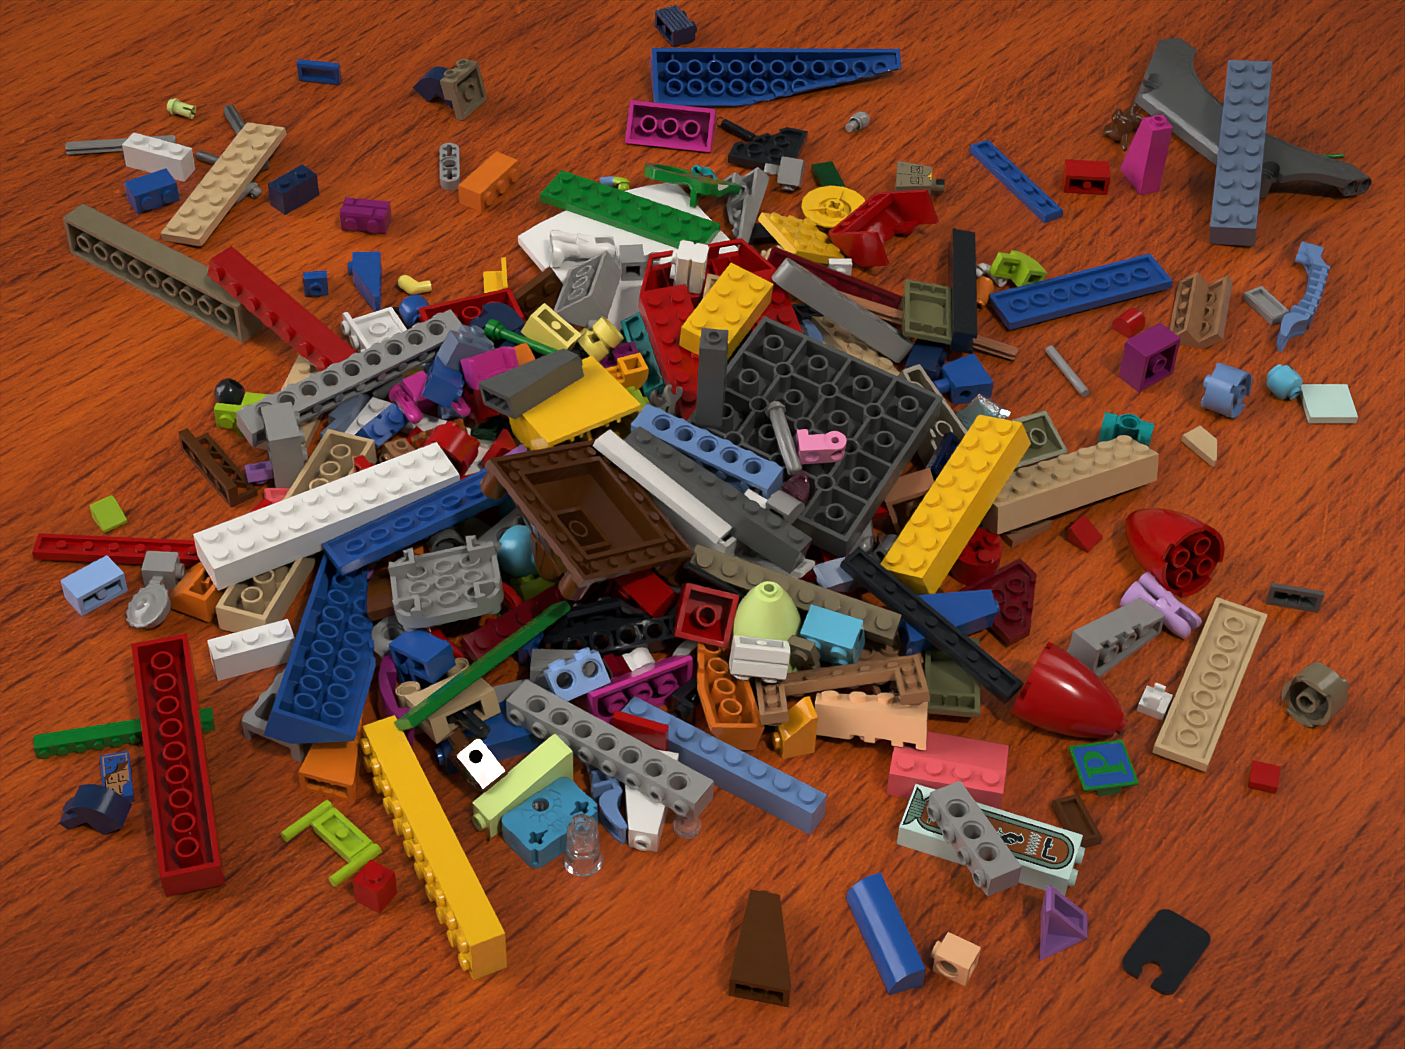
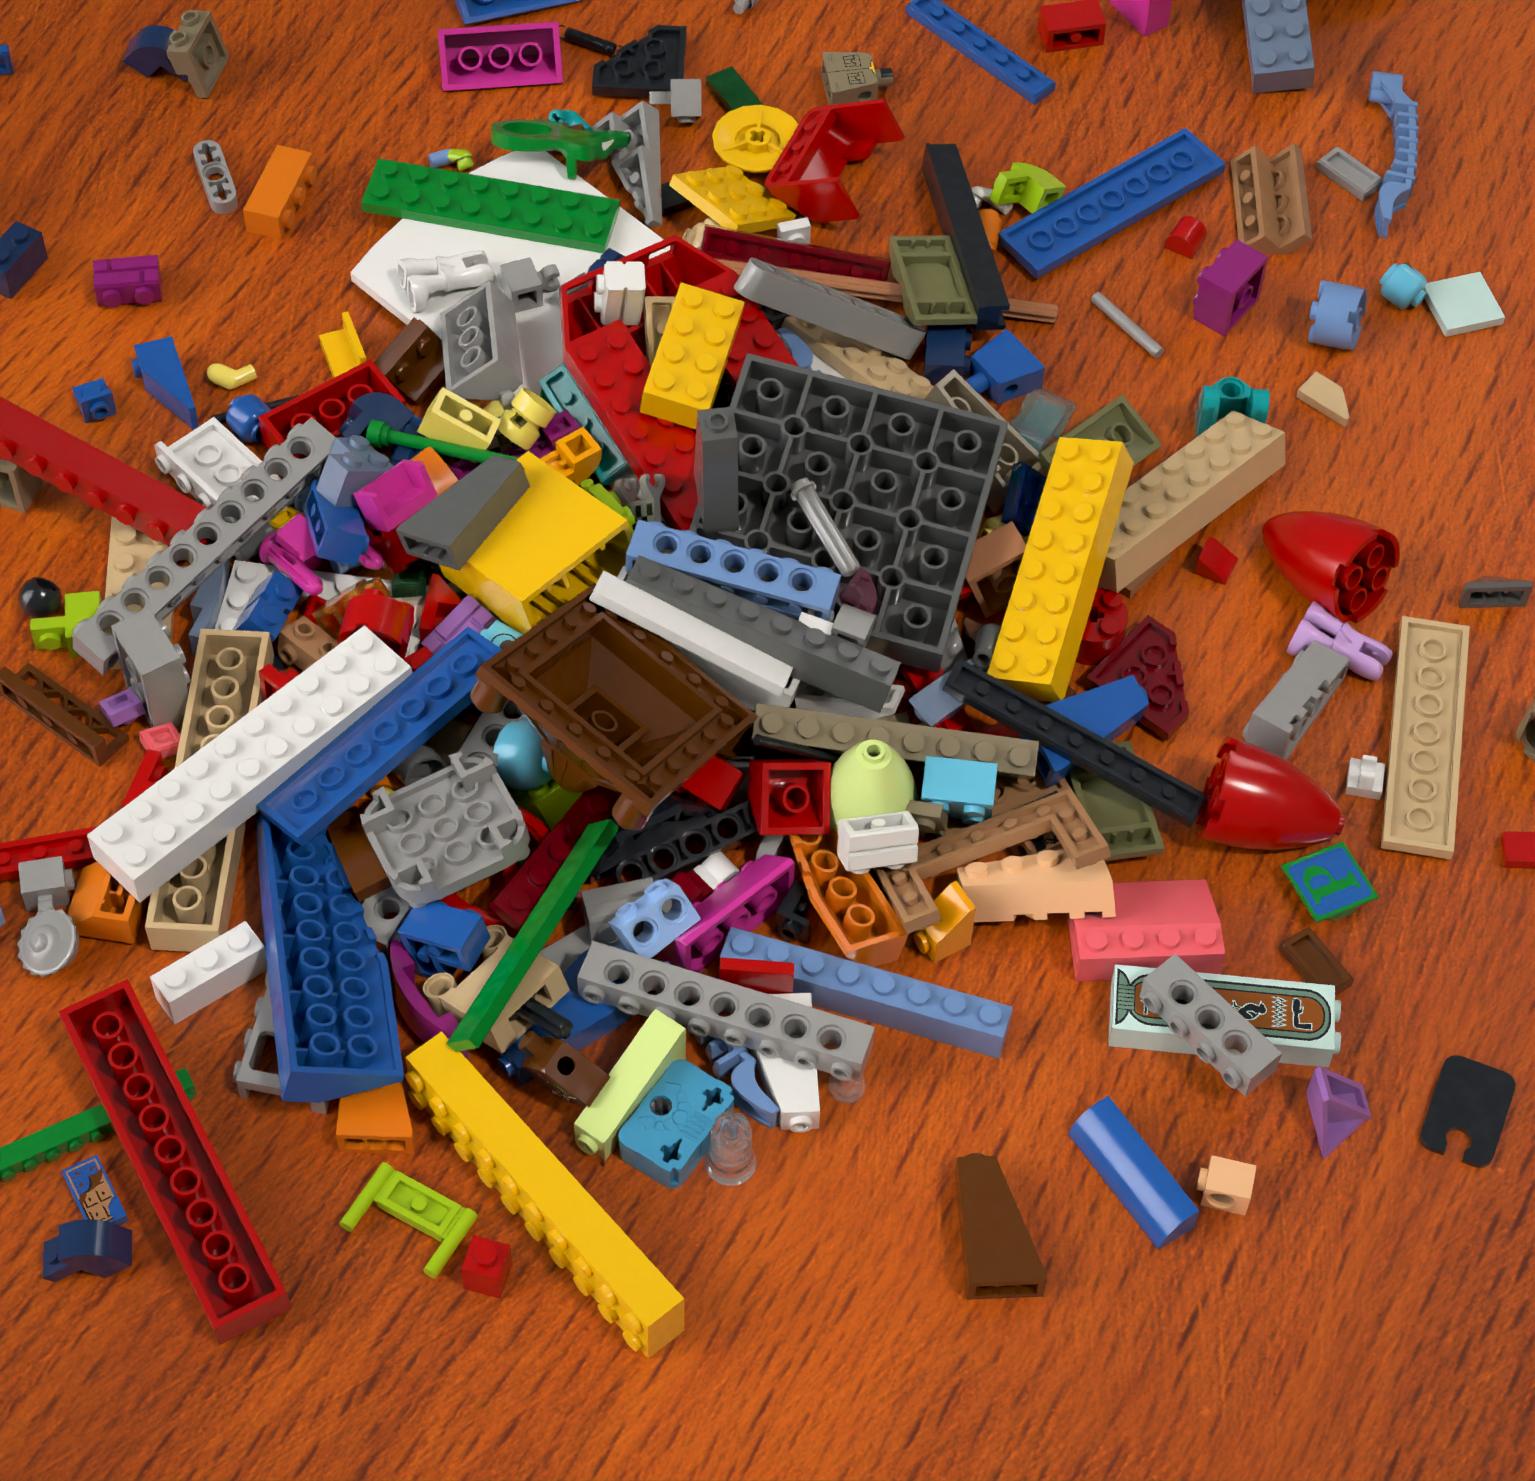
camera: 15 degrees left, 10 degrees up
bright pink leg [795,429,847,465] -> none

